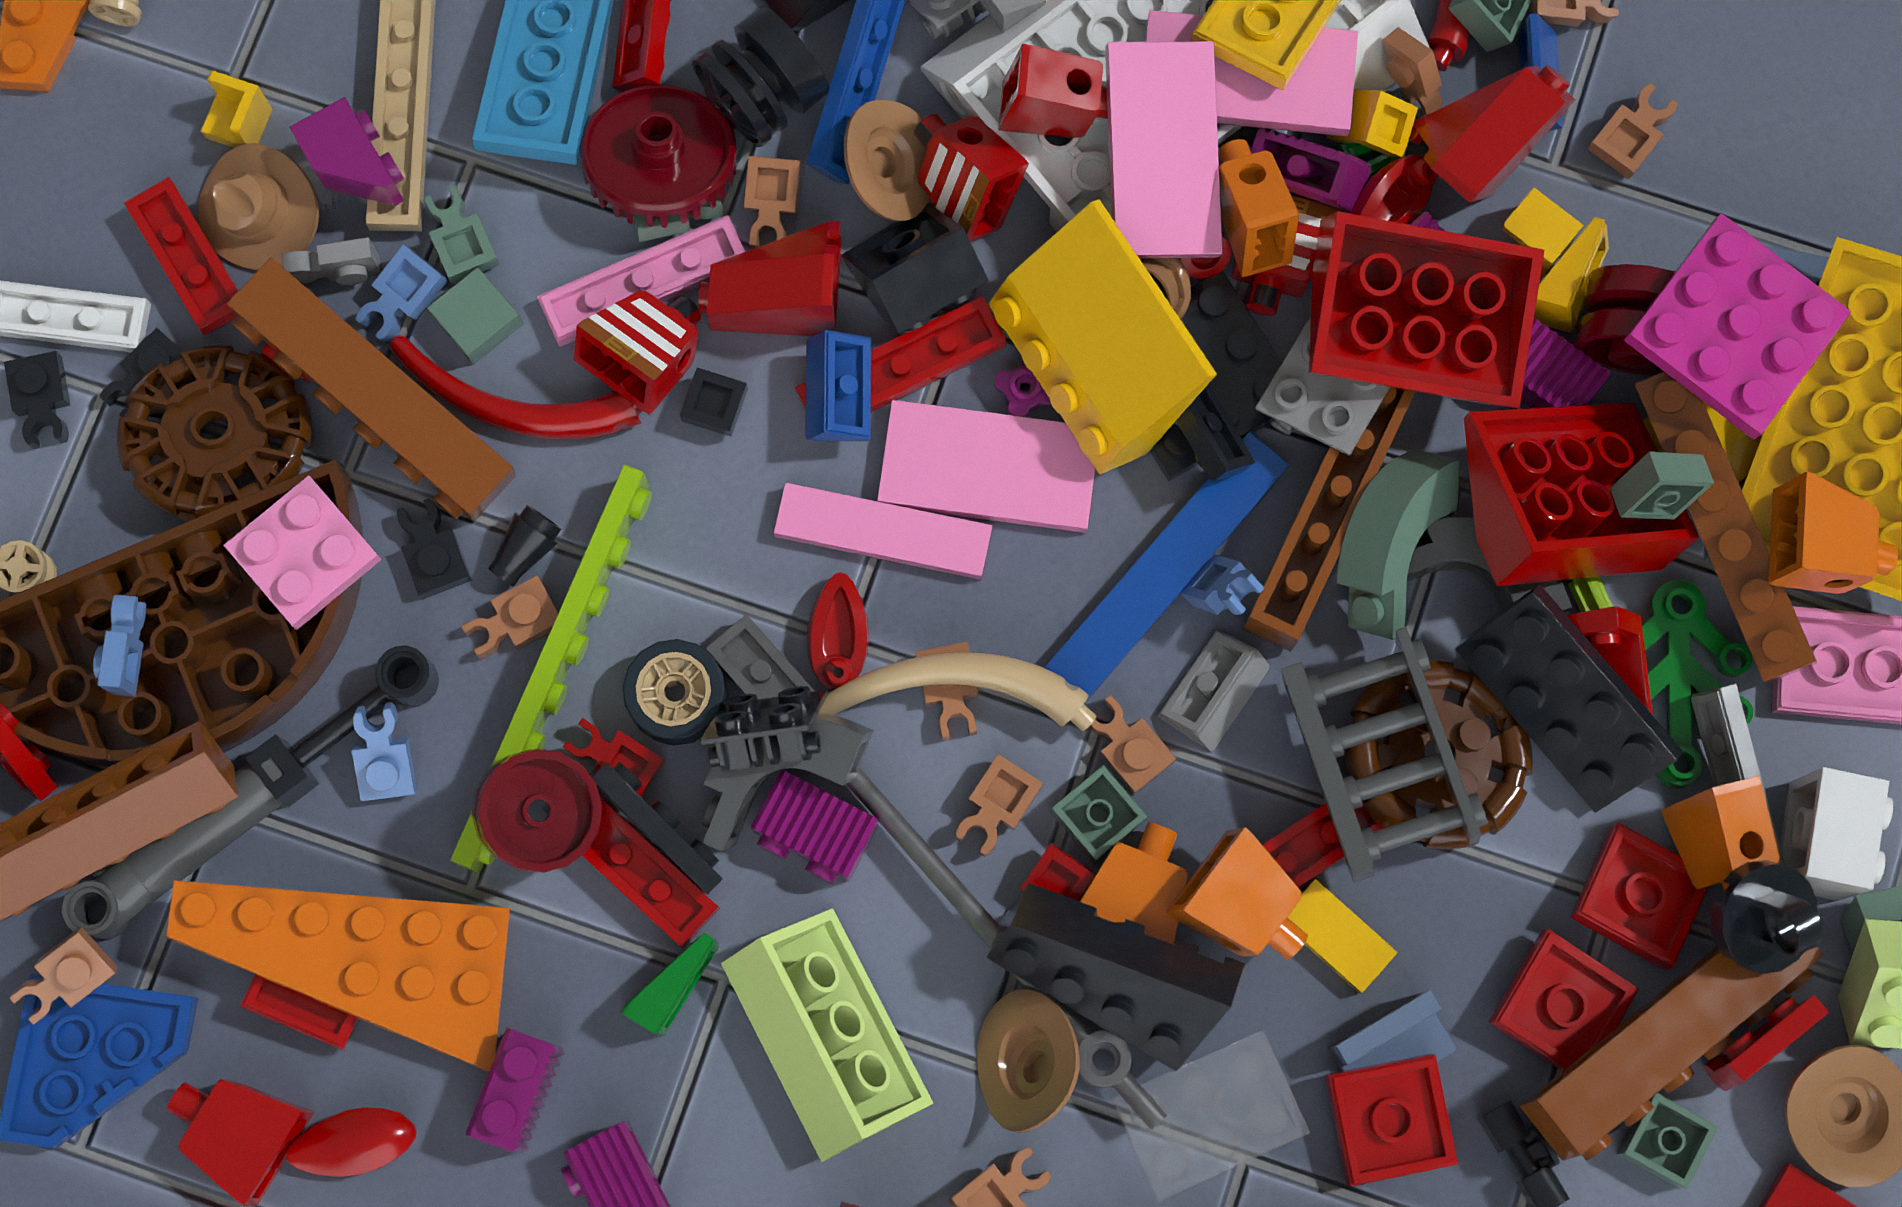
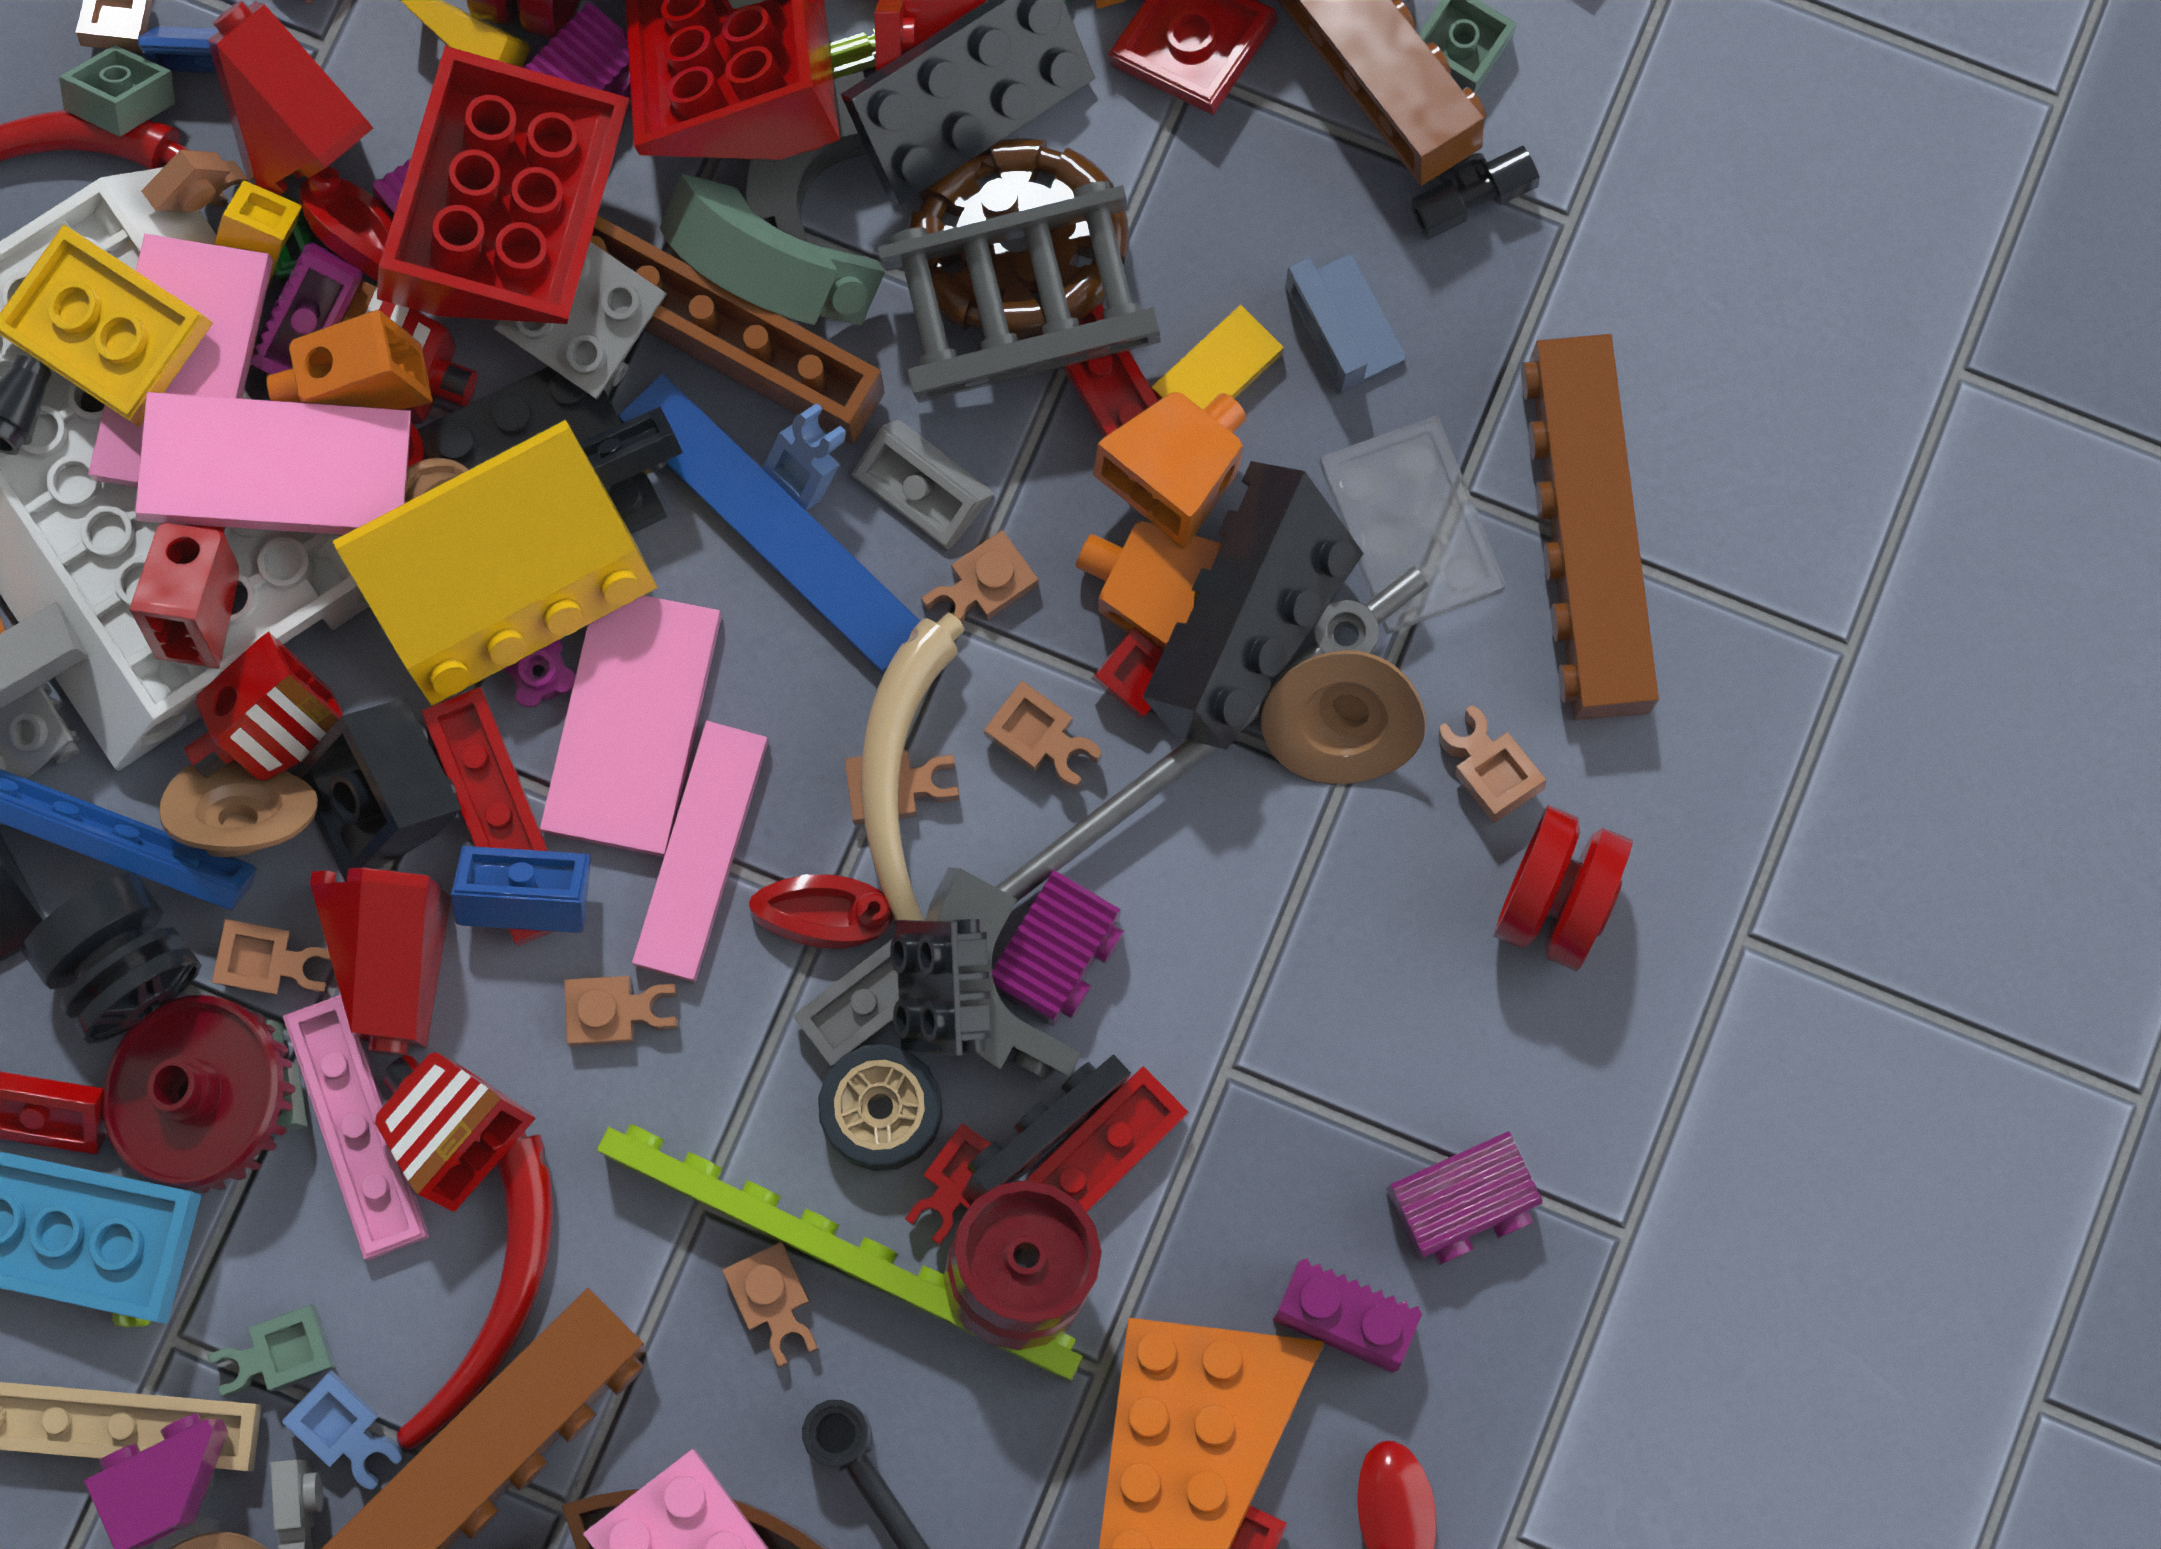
camera: 85 degrees left, 0 degrees up
medium blue plate [351,702,417,801] -> none
black plate [397,498,472,600] -> none
sand green piece [427,267,524,365] -> none
black cone [488,505,562,587] -> none
green slope [620,933,719,1037] -> none
black plate [680,367,748,437] -> none
yellowish green slope [721,908,933,1162] -> none
sand green piece [1051,765,1148,863] -> none
red plate [1325,1054,1458,1186] -> none
red plate [1488,929,1639,1071] -> none
yellow panel [1502,187,1584,280] -> none
none -> nougat plate [564,976,679,1047]

